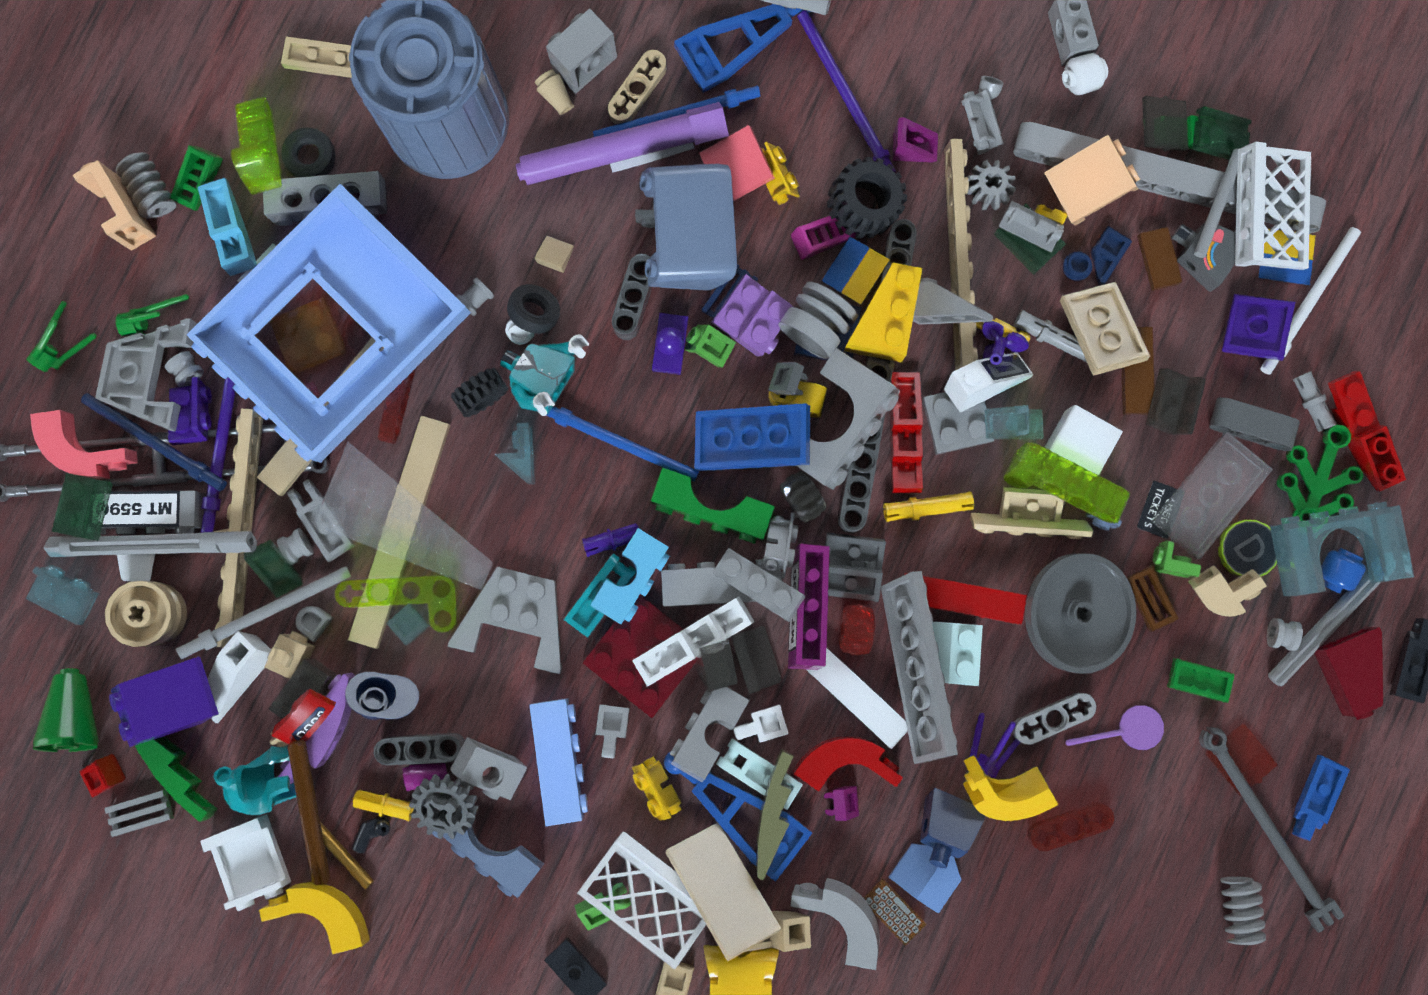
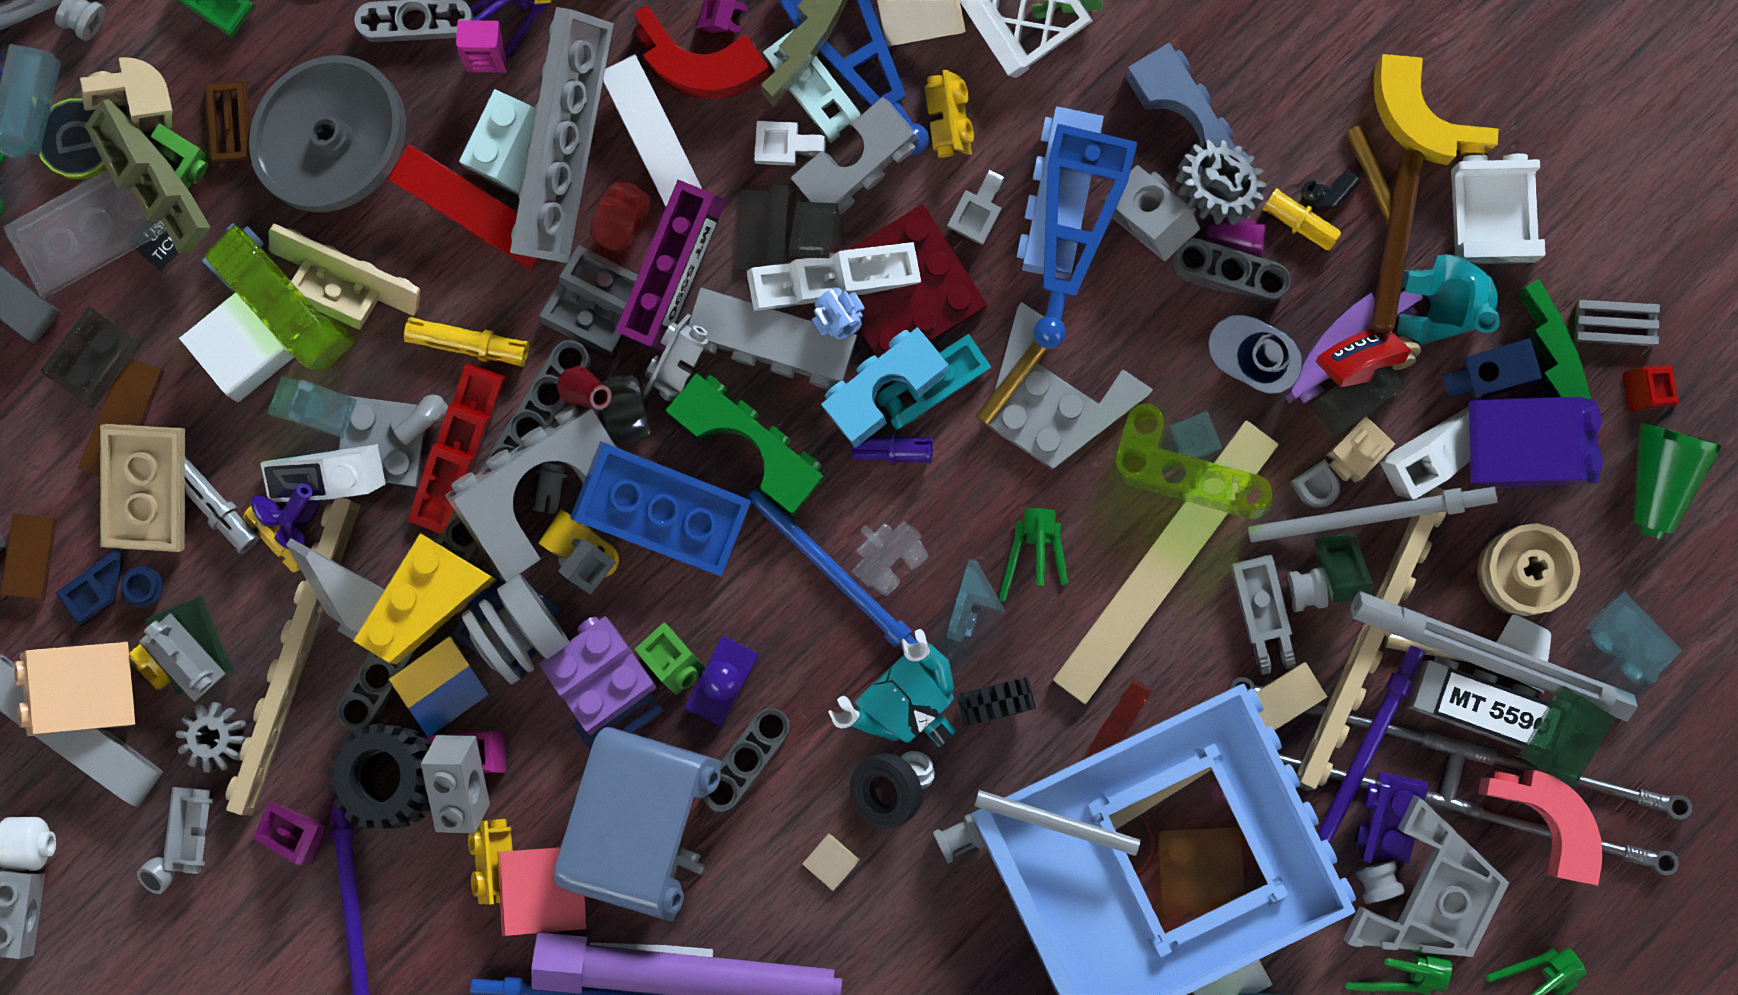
camera: 165 degrees left, 0 degrees up
dark blue bar [81,393,227,491] -> none
clear wing [313,442,494,590] -> none
light grey plate [712,548,805,622] -> none
none -> olive slope [85,100,211,253]
none -> light grey arm [394,394,448,445]
none -> light grey brick [421,735,490,833]
none -> dark pink slope [456,20,507,73]
none -> light grey pin [532,463,568,514]
none -> dark red cone [557,366,611,410]
none -> light blue gear [812,288,865,340]
none -> clear hips [851,521,928,596]
none -> light grey bar [974,790,1140,856]
none -> pearl gold bar [975,340,1048,426]
none -> green plant [998,508,1068,603]
none -> blue plate [1033,123,1137,349]
none -> dark blue torso [1442,338,1542,400]

